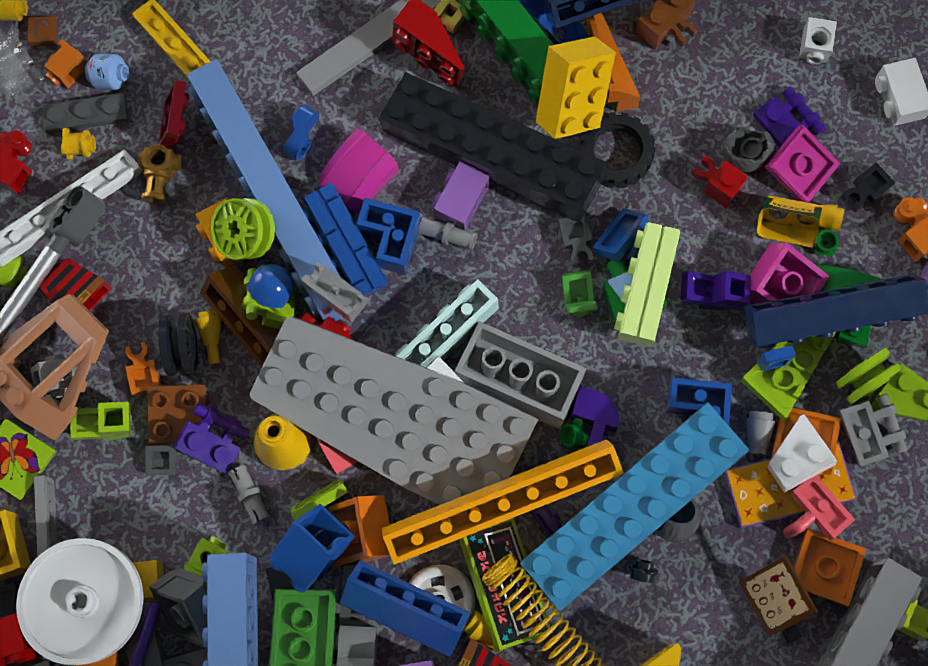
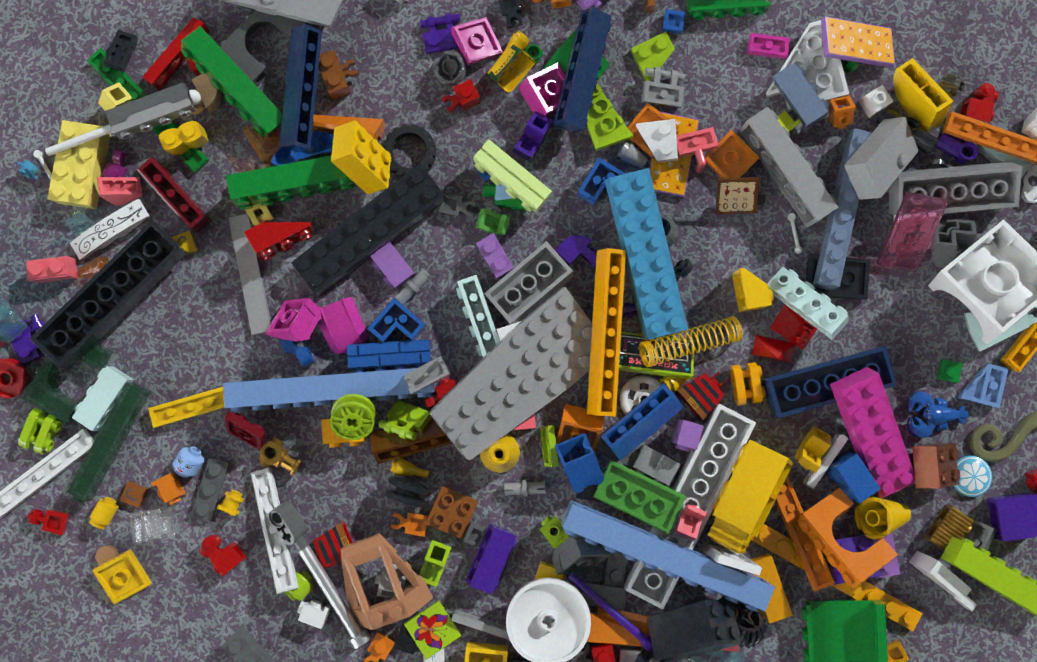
camera: 70 degrees left, 10 degrees up
dark purple plate [173,403,250,474] -> none
blue hair [247,264,294,308] -> none
green plate [560,418,589,452] -> none
blue tile [593,208,649,262] -> none
blue tile [758,345,795,371] -> none
lime wheel [835,347,903,404] -> none
none -> dark pink slope [265,298,322,341]
none -> dark purple brick [465,523,517,594]
none -> medium lavender brick [476,233,514,281]

